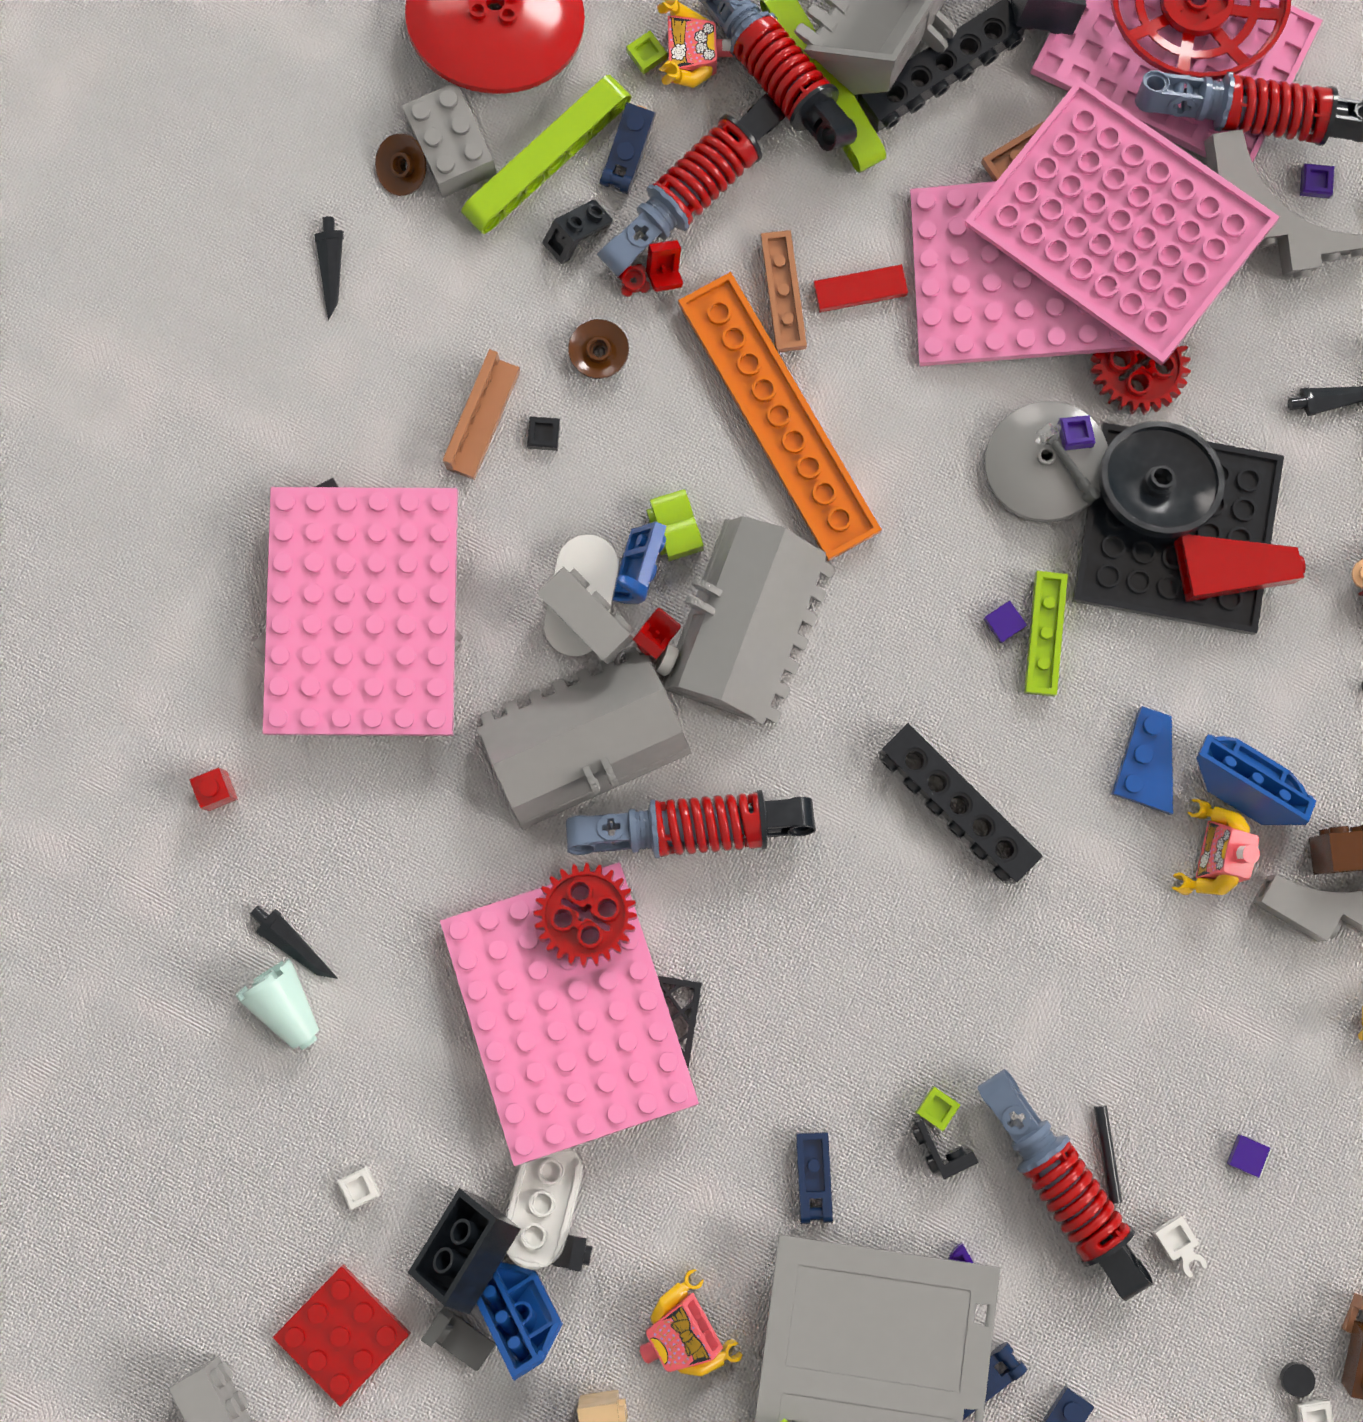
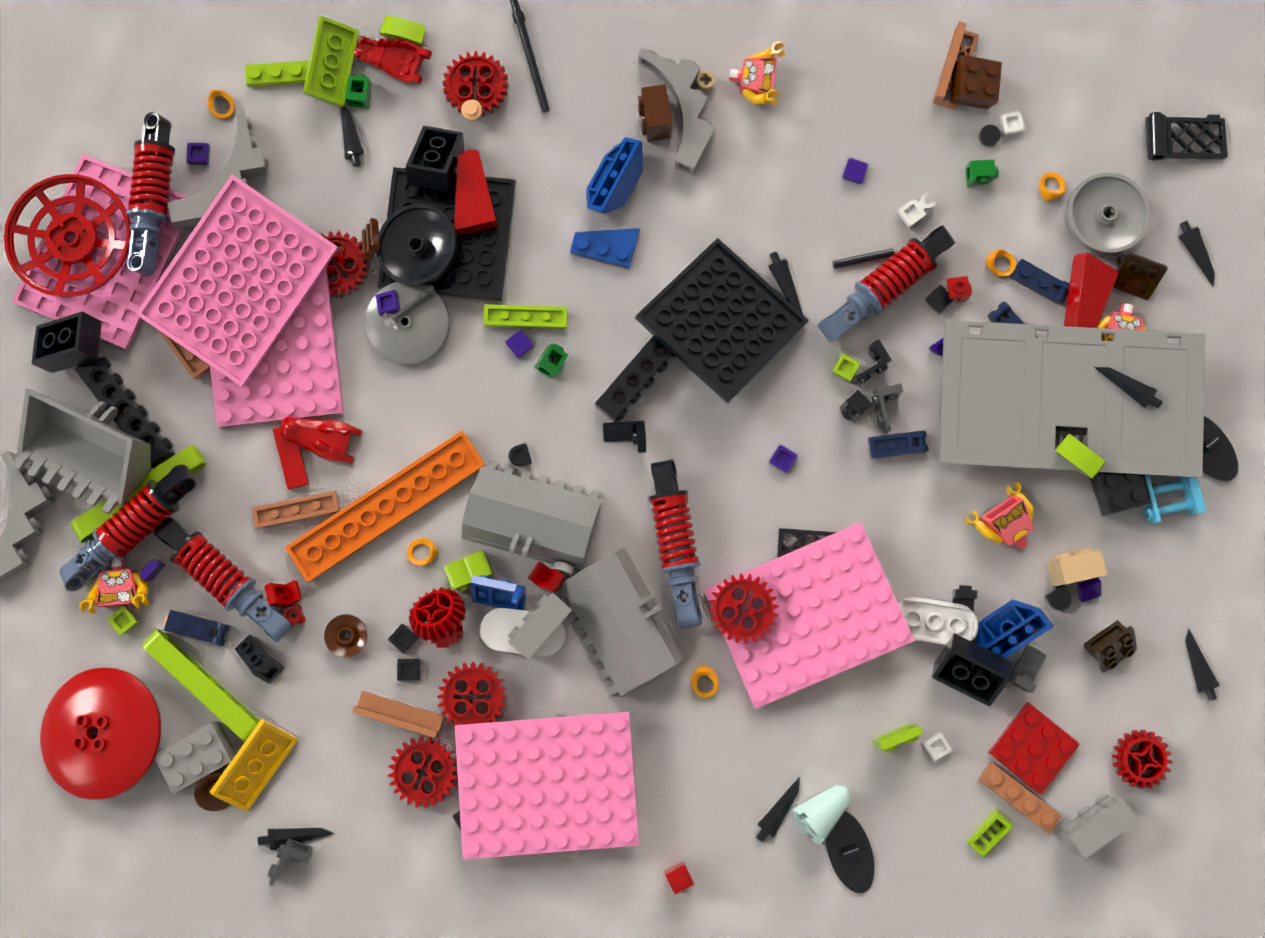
camera: 95 degrees left, 0 degrees up
torso [1171,799,1260,895] -> none
none -> dark purple tile [139,559,166,581]
none -> yellow plate [210,719,298,812]
none -> dark grey bracket [267,838,312,886]
none -> red animal [280,416,363,464]
none -> reddish brown tile [361,217,380,261]
none -> black tile [387,623,418,654]
none -> red gear [388,736,458,808]
none -> black brick [406,125,464,192]
none -> light orange piece [407,538,439,566]
none -> red gear [408,587,467,643]
none -> red bracket [431,626,463,648]
none -> red gear [437,662,508,728]
none -> black tile [508,443,532,467]
none -> green brick [533,343,568,379]
none -> black bracket [603,421,646,453]
none -> black plate [635,238,809,404]
none -> light orange piece [691,666,719,698]
none -> black bar [768,251,803,315]
none -> dark purple tile [768,444,798,473]
none -> black shield [825,811,874,893]
none -> black bracket [839,390,873,423]
none -> dark grey bracket [872,383,903,432]
none -> lime plate [872,723,923,753]
none -> black tile [925,284,955,314]
none -> red bracket [947,276,972,303]
none -> green brick [965,159,999,187]
none -> lime slope [967,808,1013,858]
none -> nougat plate [978,762,1062,834]
none -> light orange piece [985,249,1016,277]
none -> black tile [1045,585,1072,610]

